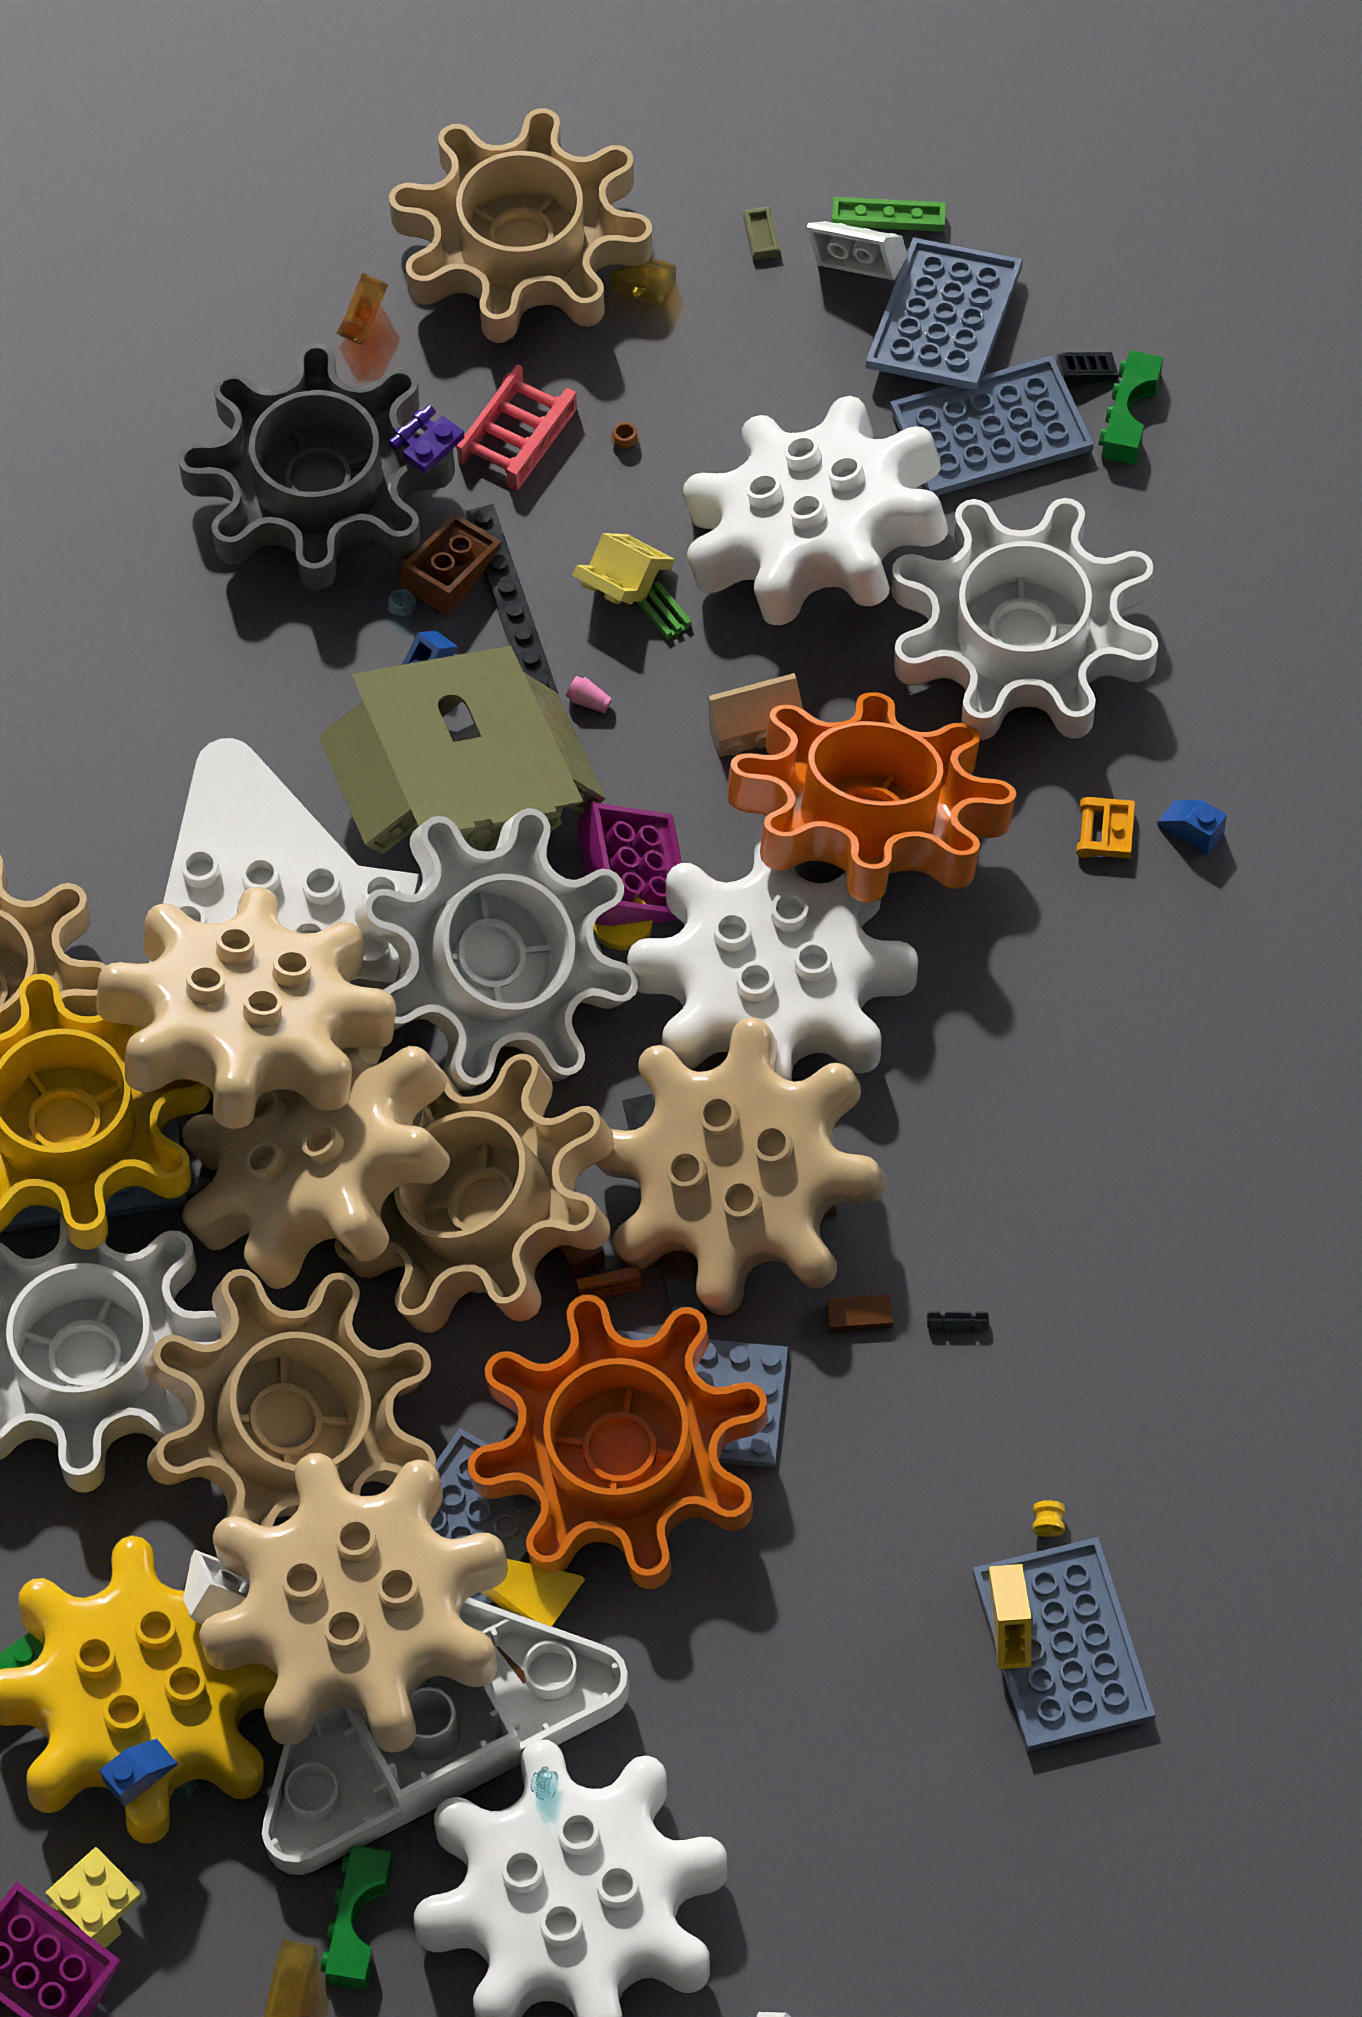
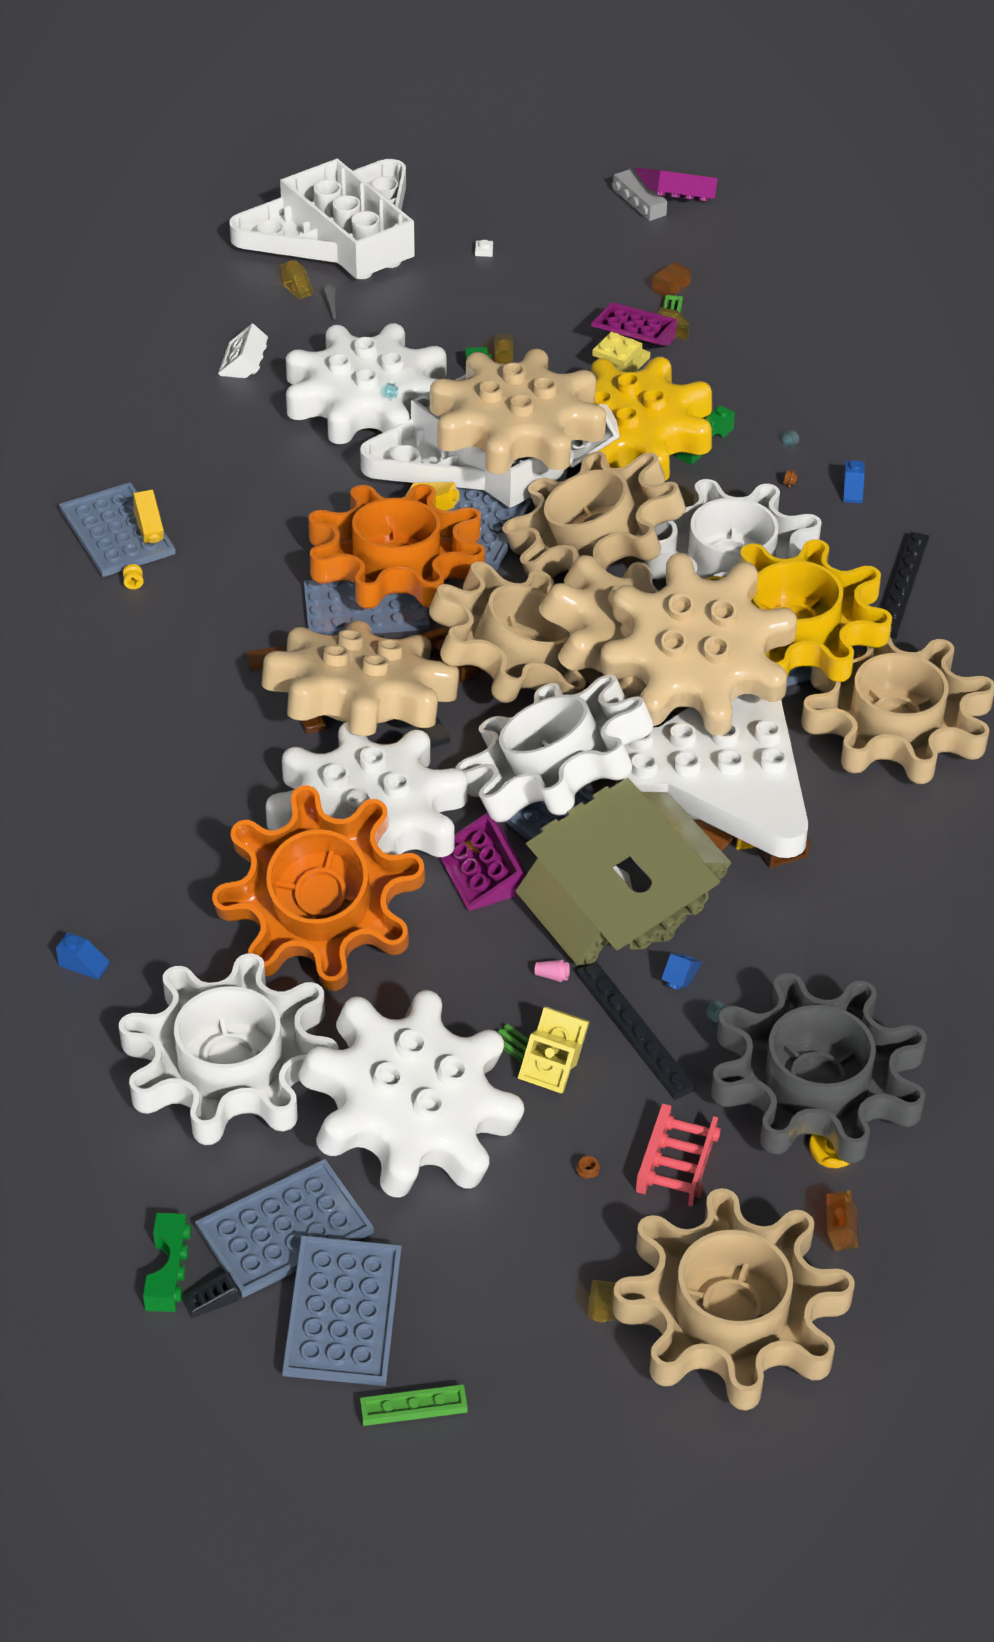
camera: 165 degrees right, 15 degrees down
blue slope [99,1738,178,1807] -> none
dark purple plate [388,405,465,474] -> none
reddish brown slope [400,513,502,616] -> none
tan slope [708,673,803,757] -> none
olive tile [743,206,781,261] -> none
white slope [807,221,907,280] -> none
black axle [927,1311,989,1330] -> none
light orange plate [1076,797,1135,859] -> none

